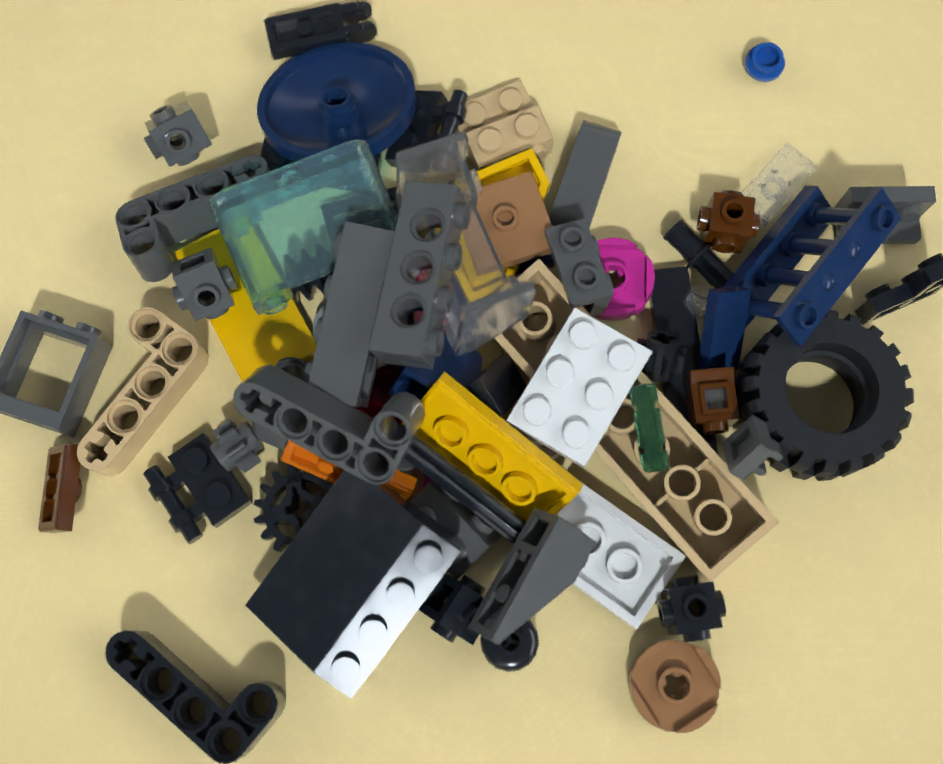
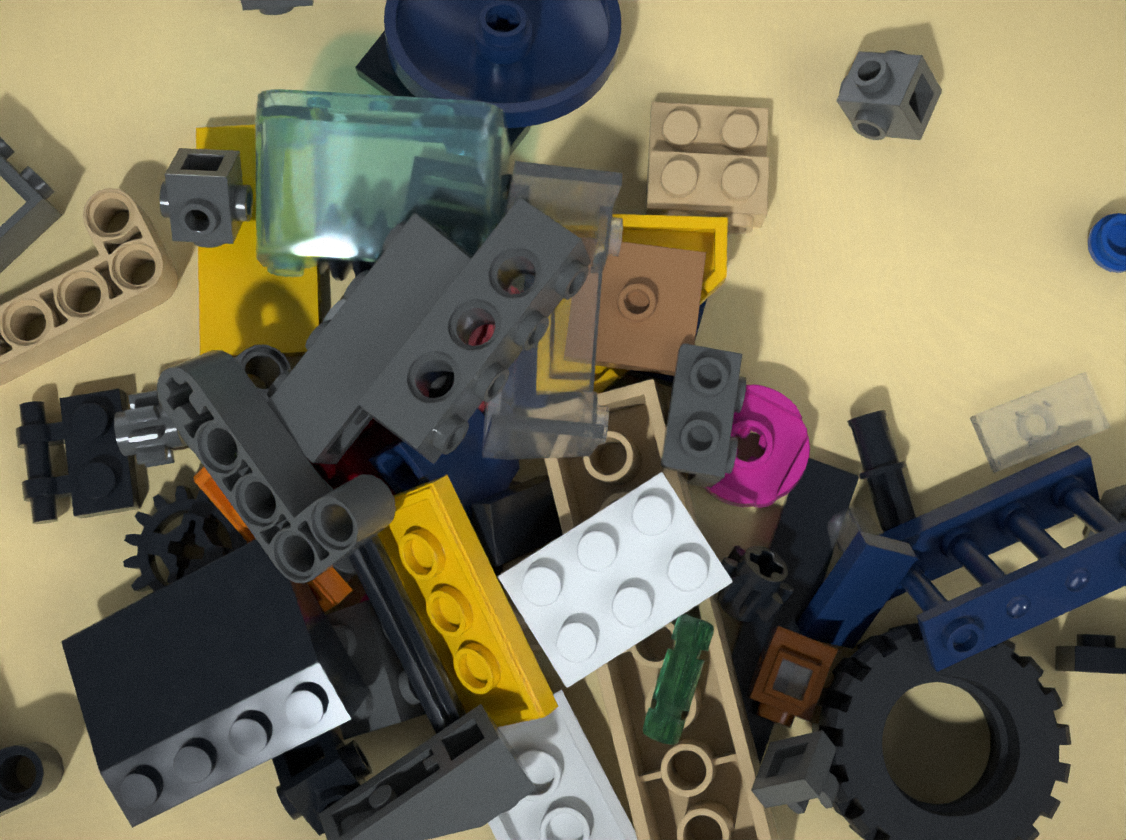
camera: 25 degrees right, 5 degrees up
dark grey beam [115,155,279,282] -> none
black plate [385,90,468,169] -> none
dark grey beam [549,120,622,228] -> none
reddish brown brick [697,190,760,254] -> none
none -> dark grey brick [836,50,942,140]

